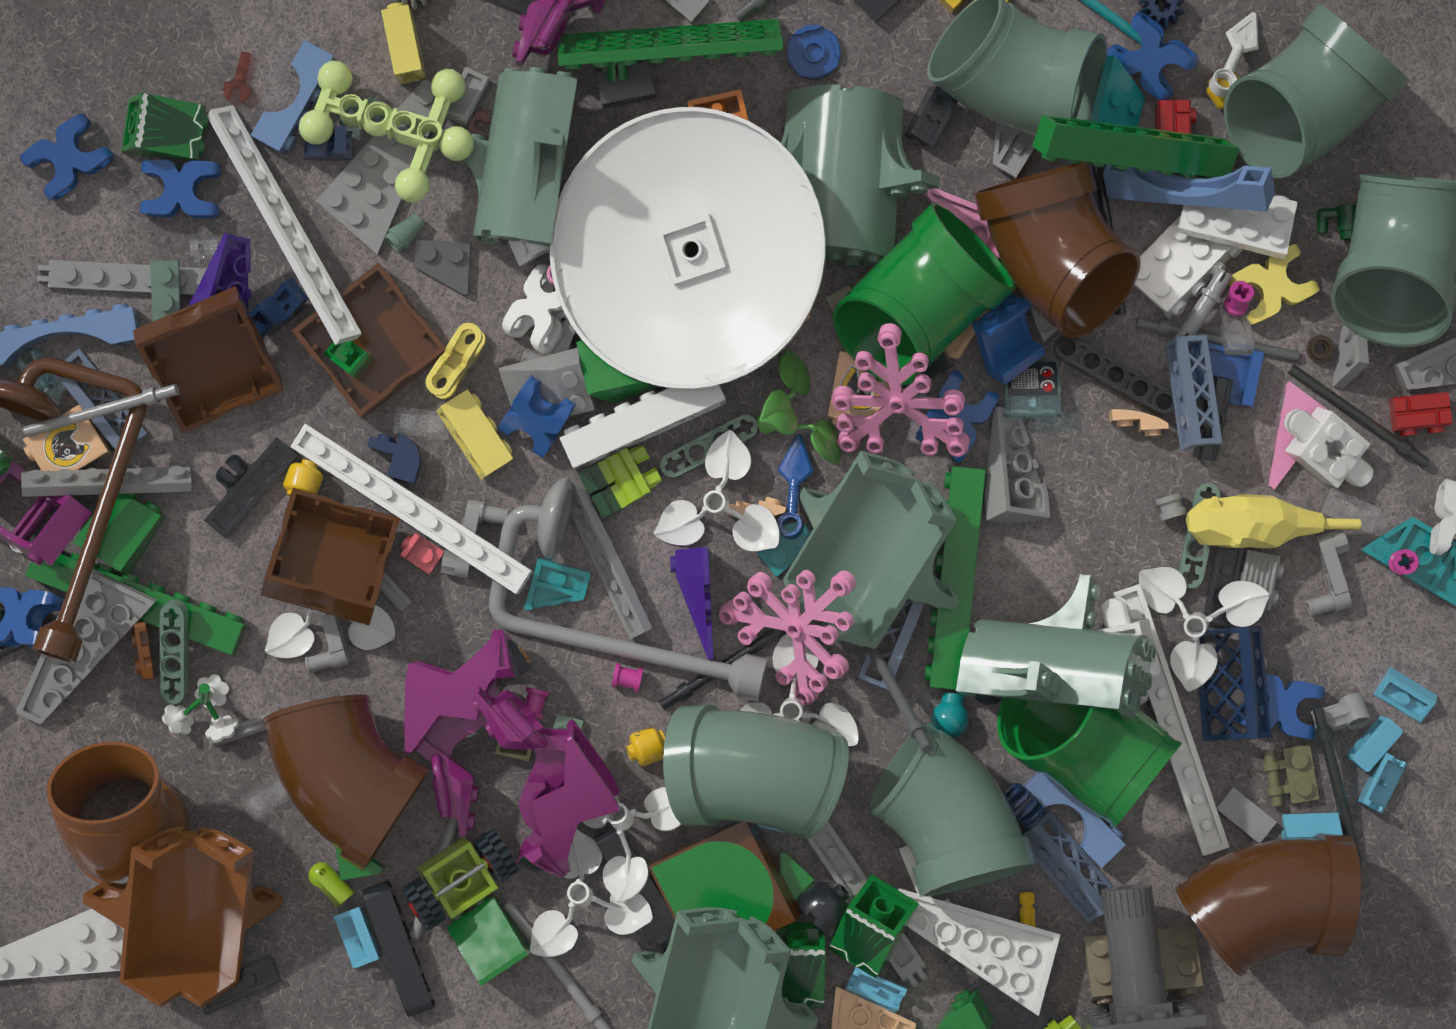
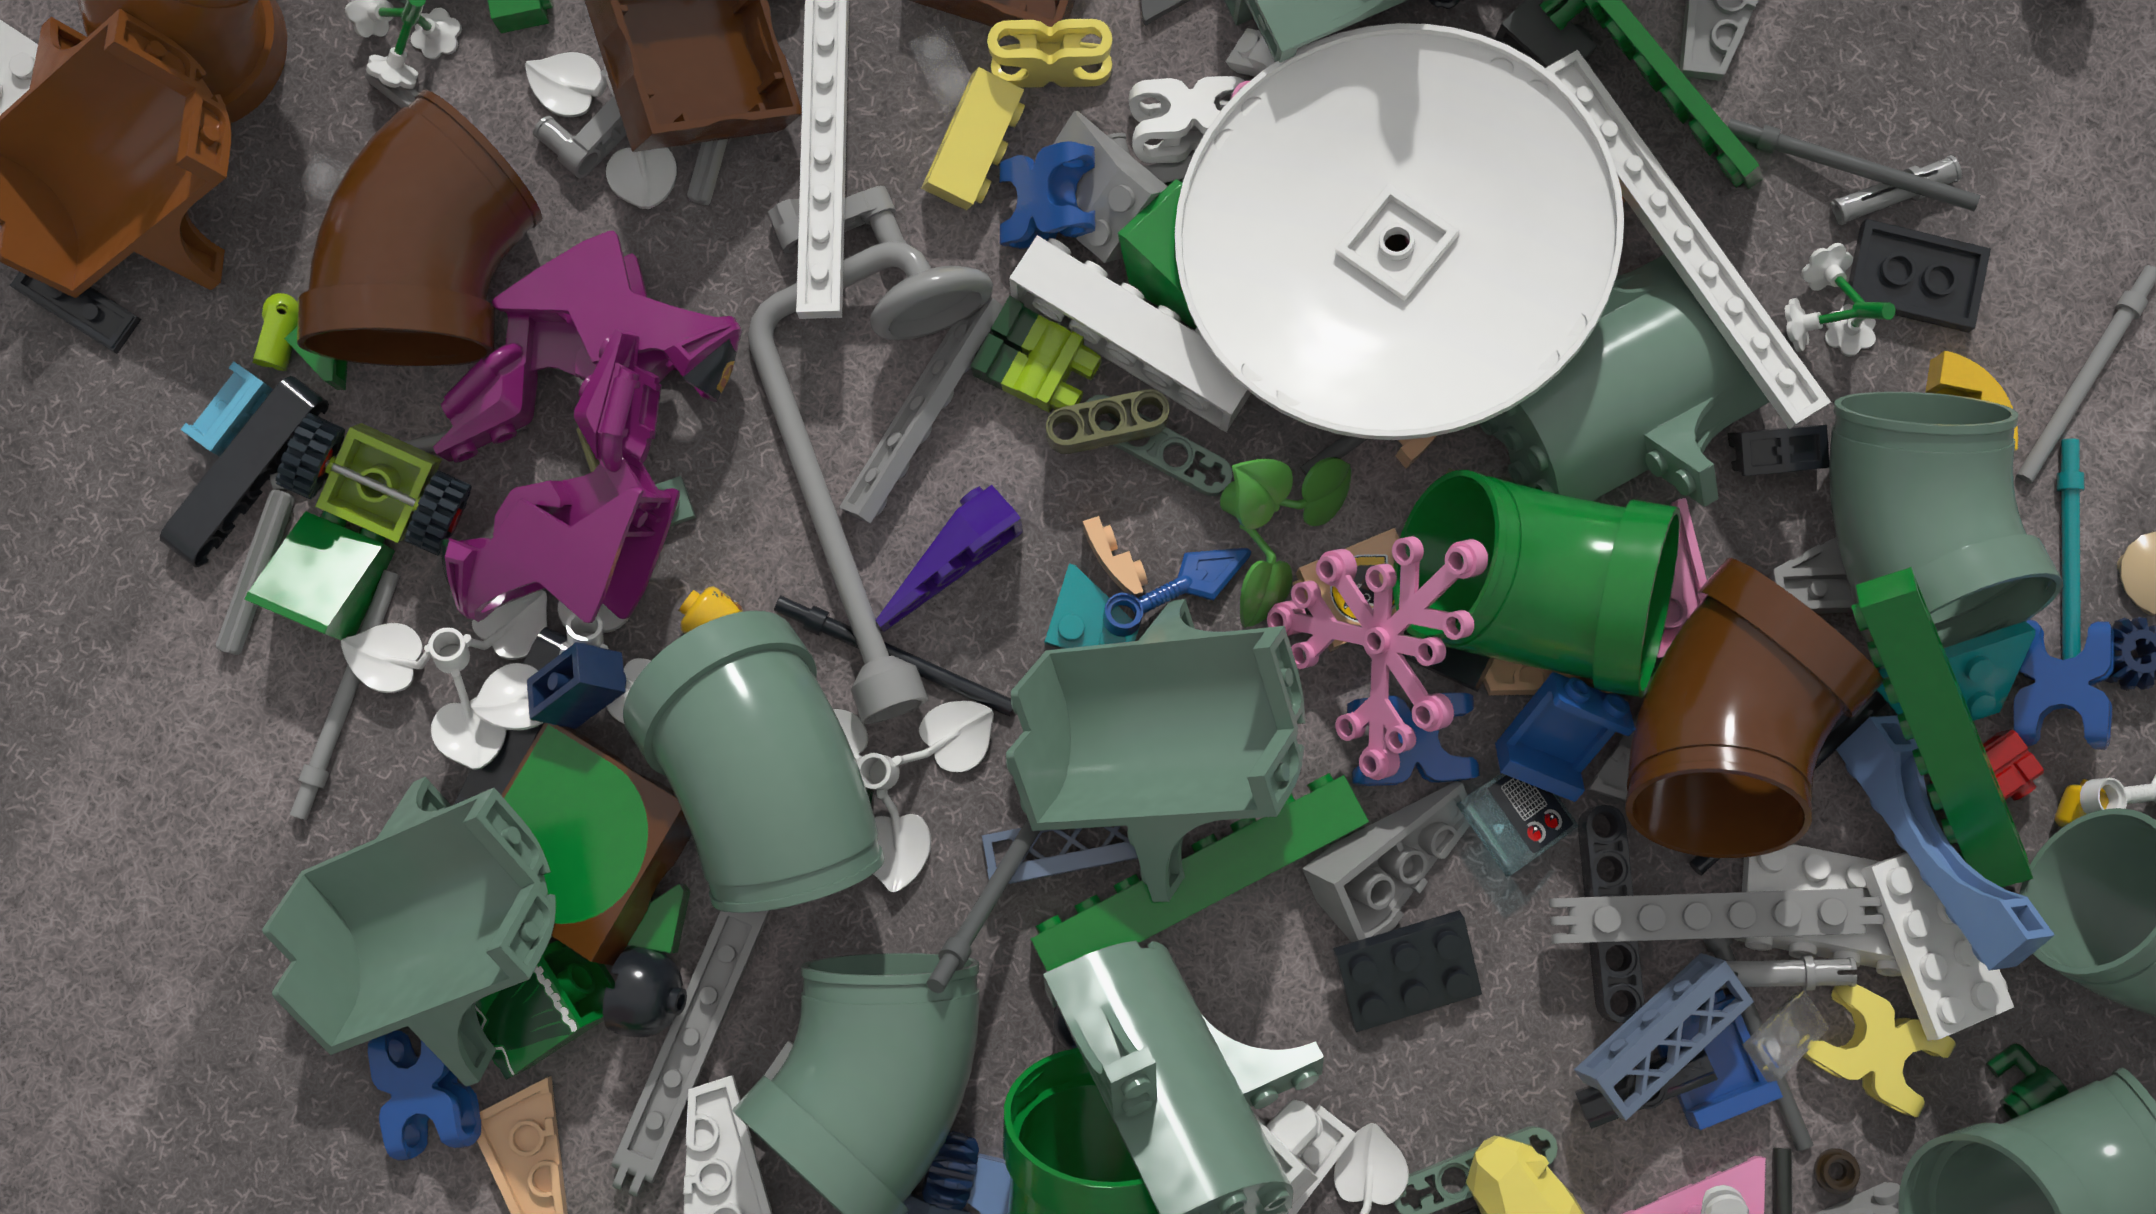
camera: 50 degrees right, 5 degrees down
dark blue brick [367,433,422,485] -> none
coral bracket [400,533,445,575] -> none
teal wing [524,557,592,610] -> none
dark pink bush [525,687,549,719] -> none
dark pink bush [612,663,644,693] -> none
white plant [654,430,780,551] -> none
bright pink plant [719,570,856,706] -> none
blue tile [787,25,841,80] -> none
green slope [828,874,919,978] -> none
medium azure hinge [845,966,907,1012] -> none
teal piece [931,693,969,738] -> none
light nougat slope [1109,409,1169,437] -> none
light grey wheel [1155,492,1188,521] -> none
dark pink bush [1223,281,1254,316] -> none
none -> light grey axle [215,490,295,655]
none -> dark blue brick [527,642,626,729]
none -> olive beam [1046,389,1170,454]
none -> black plate [1333,910,1482,1032]
none -> white plate [1546,50,1831,429]
none -> light grey hinge [1549,888,1884,944]
none -> white plant [1785,243,1896,357]

